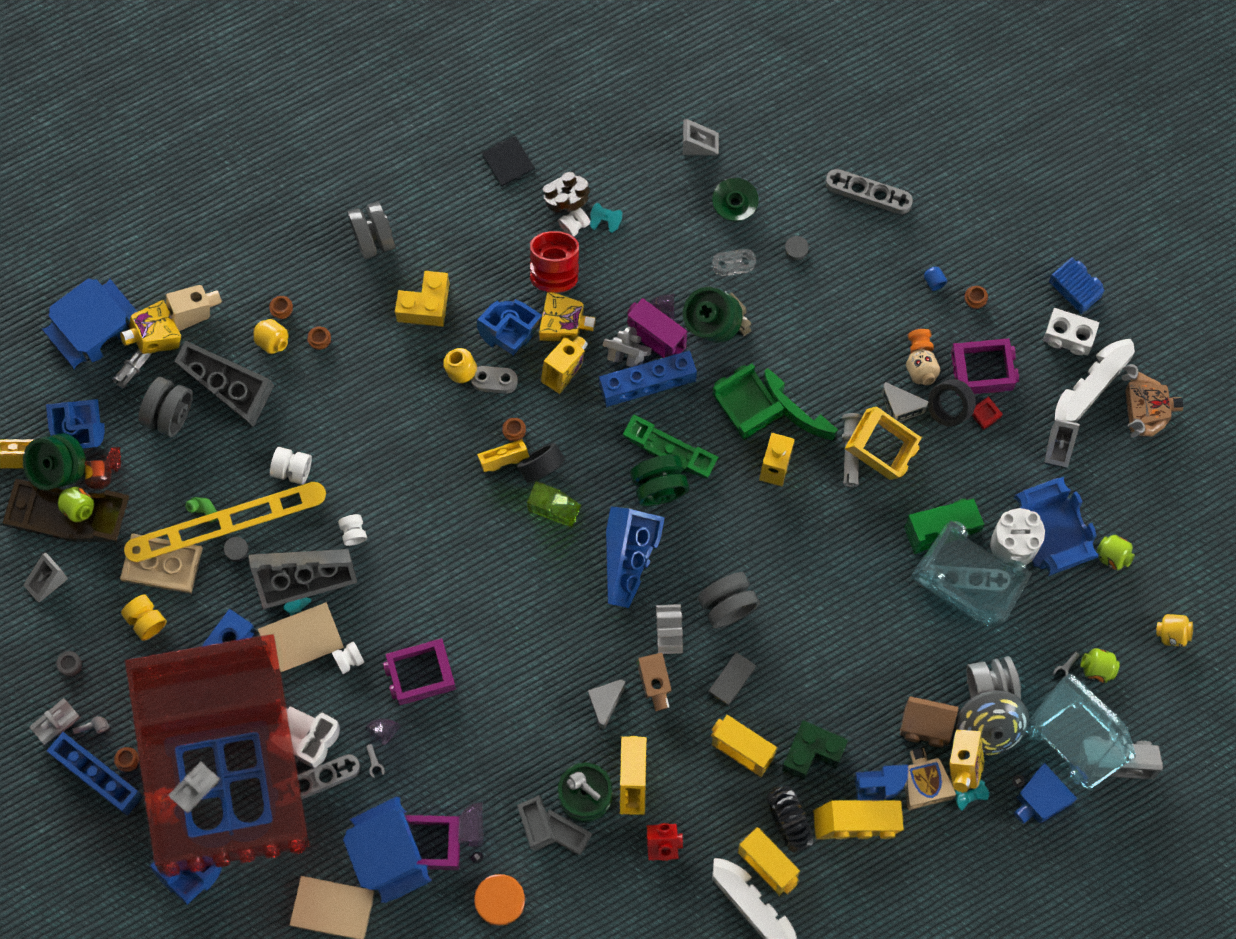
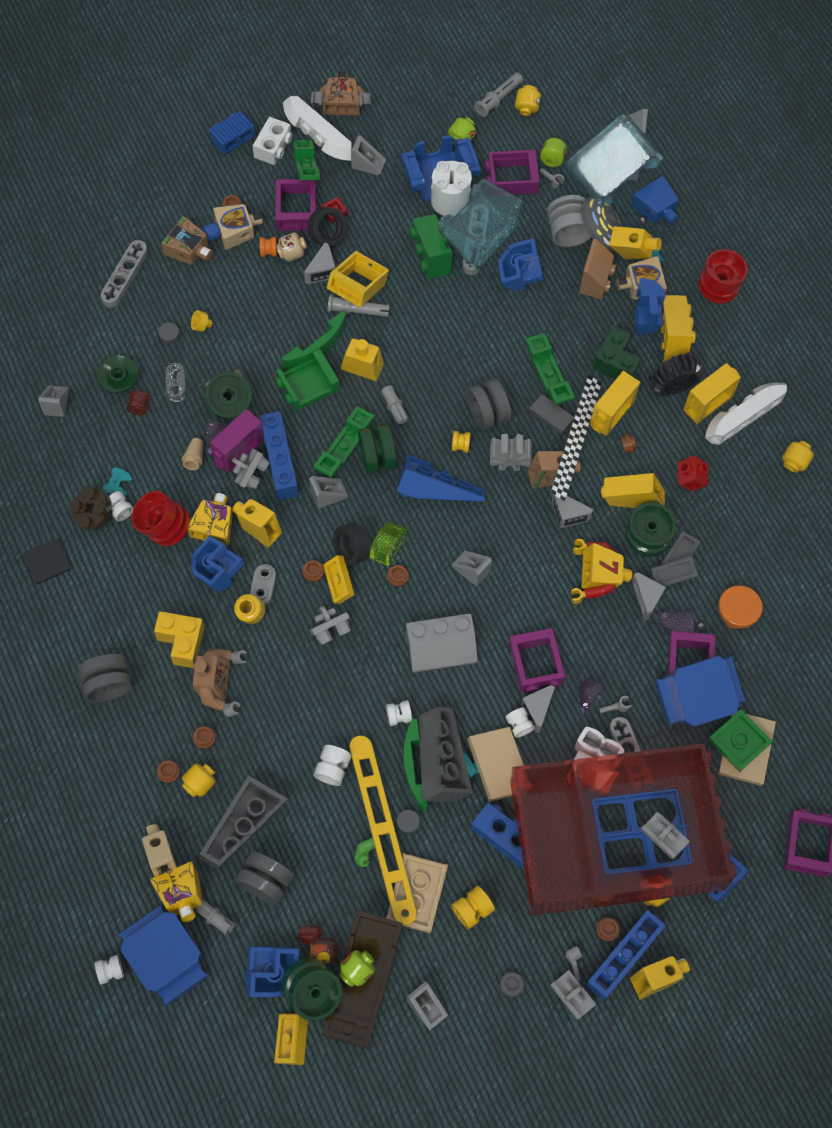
camera: 90 degrees left, 5 degrees down
light grey hand [567,772,600,801] -> none
none -> white wheel [94,955,124,985]
none -> clear red wheel [126,391,150,416]
none -> medium nougat torso [161,216,213,265]
none -> tan cone [182,438,203,470]
none -> yellow tile [191,310,212,332]
none -> medium nougat torso [193,648,247,717]
none -> tan torso [213,204,263,250]
none -> green slope [293,140,320,181]
none -> light grey slope [309,476,349,509]
none -> light grey hips [309,606,351,645]
none -> light grey axle [381,385,408,424]
none -> dark orange plate [387,565,409,586]
none -> green slope [403,718,427,812]
none -> light grey slope [406,614,478,673]
none -> light grey slope [451,551,492,587]
none -> yellow wheel [452,431,470,453]
none -> light grey pin [474,72,523,117]
none -> magenta window [485,150,539,196]
none -> blue brick [499,238,544,290]
none -> light grey slope [521,685,555,733]
none -> green slope [525,333,575,405]
none -> sticker [551,375,602,501]
none -> yellow torso [571,539,632,604]
none -> dark orange plate [621,433,637,454]
none -> yellow torso [630,956,690,1000]
none -> light grey slope [632,573,666,620]
none -> red wheel [698,249,748,304]
none -> green plate [708,710,773,772]

